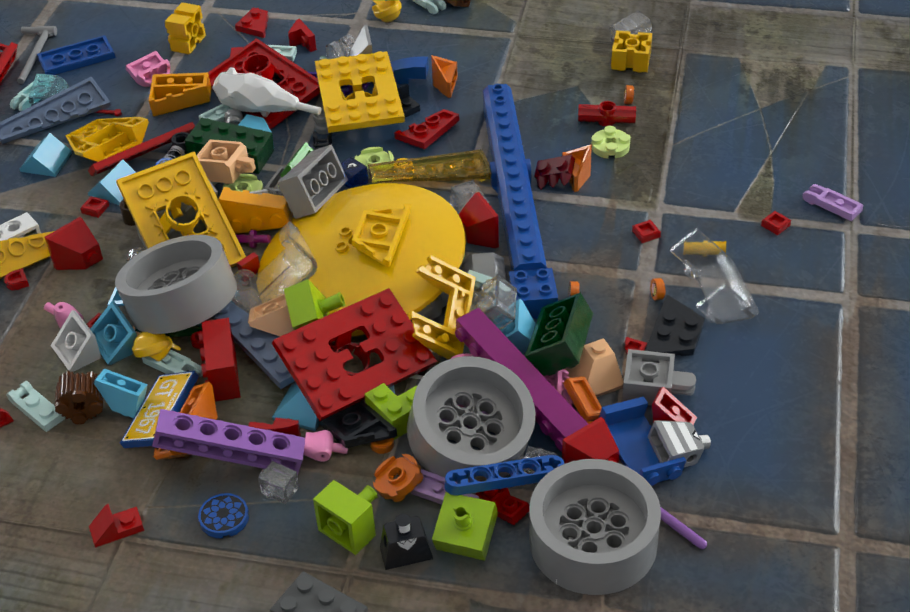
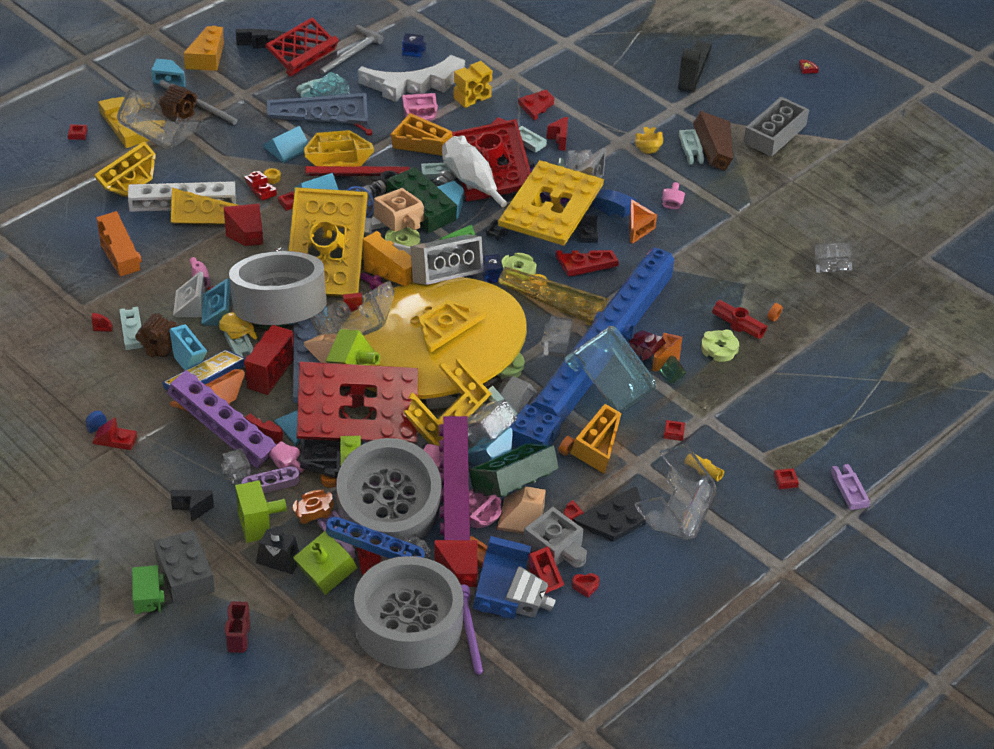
camera: 30 degrees right, 0 degrees up
red tile [4,268,29,290] -> none
blue tile [37,35,116,77] -> none
blue tile [198,493,249,538] -> none
red slope [458,192,499,248] -> none
orange tile [563,376,602,421] -> none
yellow brick [611,30,652,73] -> none
orange tile [650,278,666,300] -> none
none -> blue tile [86,411,107,433]
none -> black slope [171,490,214,521]
none -> lavender beam [242,466,300,493]
none -> red slope [244,171,277,201]
none -> yellow tile [263,168,281,184]
none -> white arch [358,55,465,102]
none -> clear blue brick [402,33,426,58]
none -> clear light blue windscreen [564,326,656,413]
none -> light orange wedge [571,404,622,474]
none -> red tile [572,573,599,598]
none -> clear green tile [660,356,686,383]
none -> bright pink piece [662,182,685,210]

